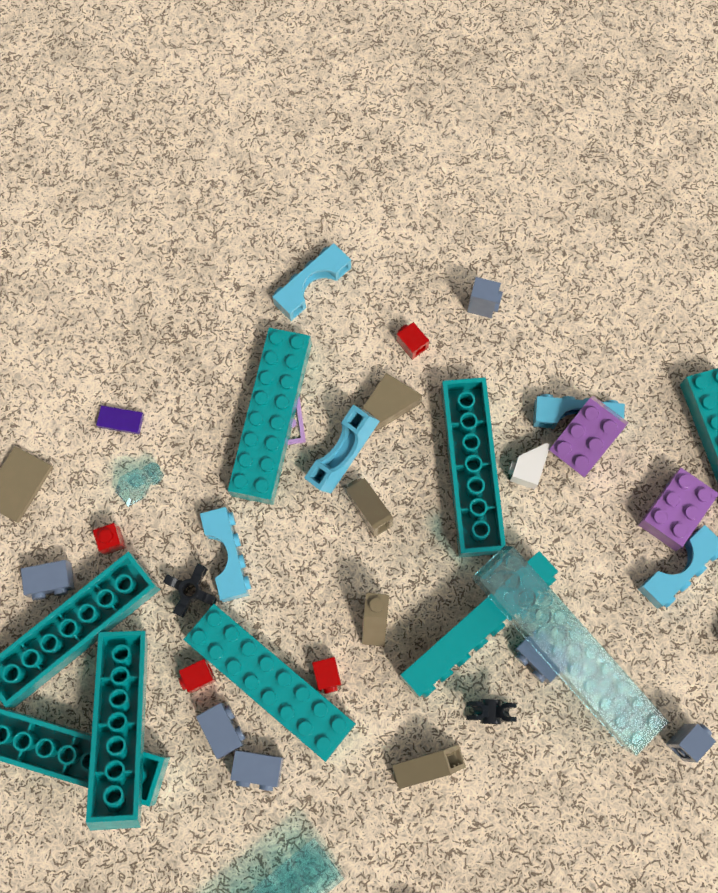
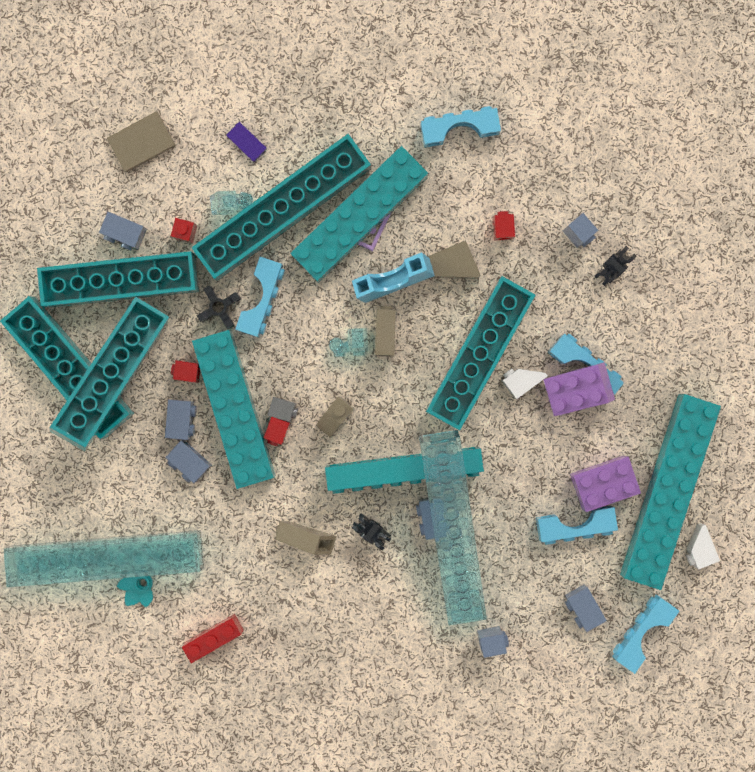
camera: 25 degrees right, 15 degrees up
none -> teal brick [191,133,371,281]
none -> flat silver brick [268,397,299,422]
none -> clear light blue brick [329,328,368,357]
none -> black pin [594,246,636,286]

